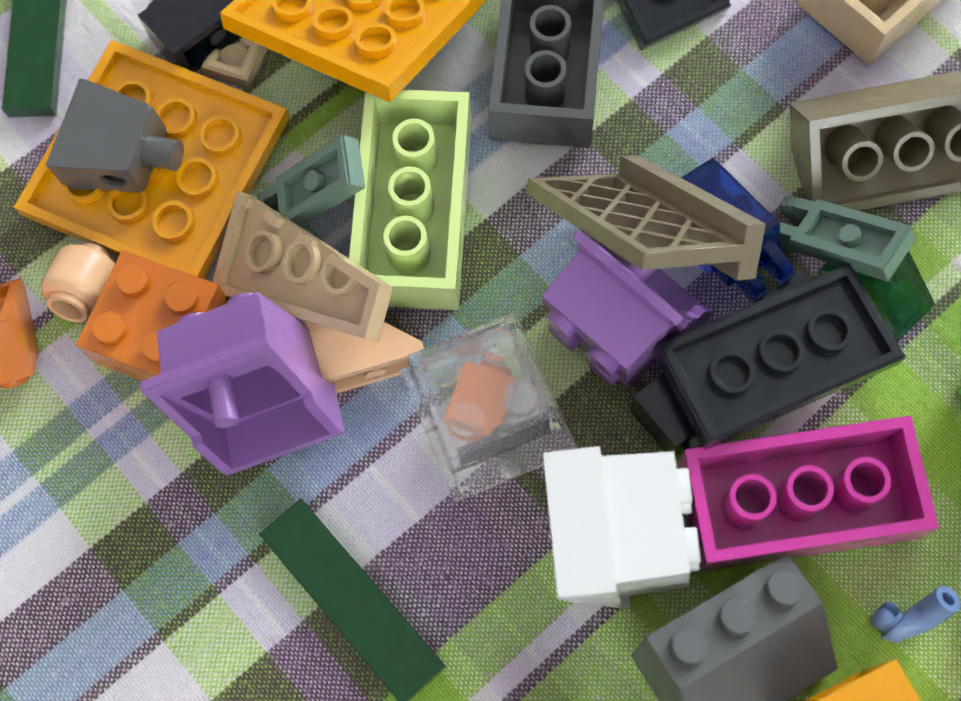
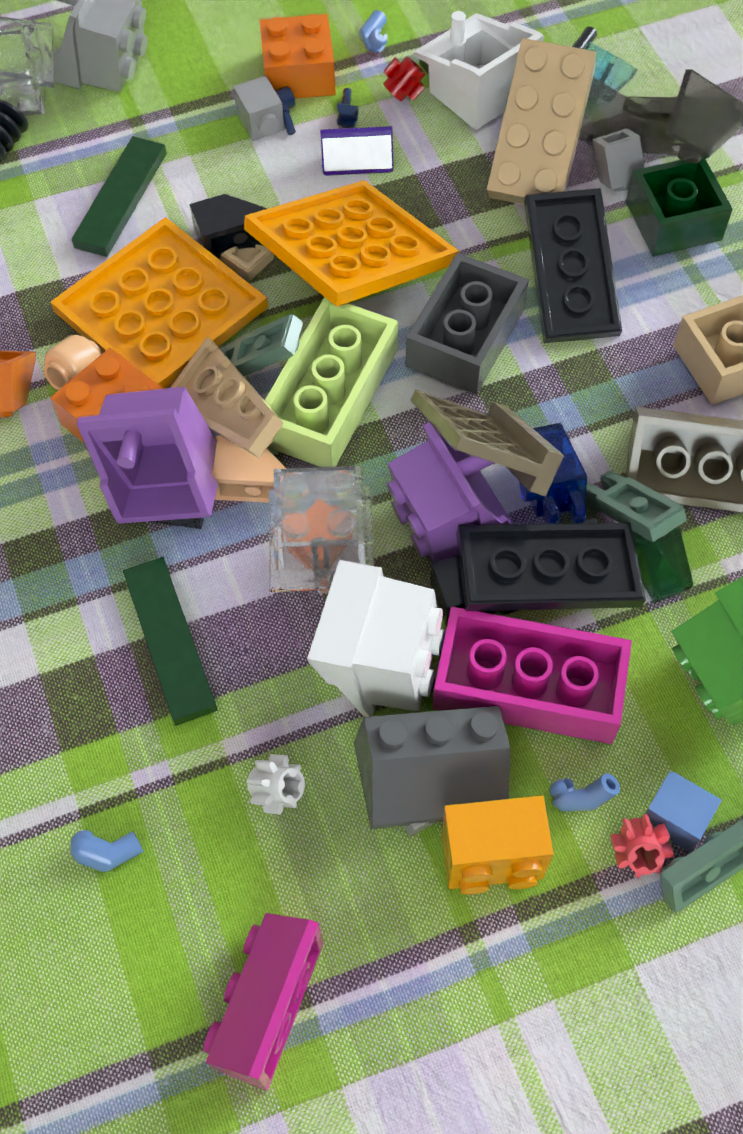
camera: 15 degrees right, 10 degrees down
dark grey torso [46,78,184,193] -> none

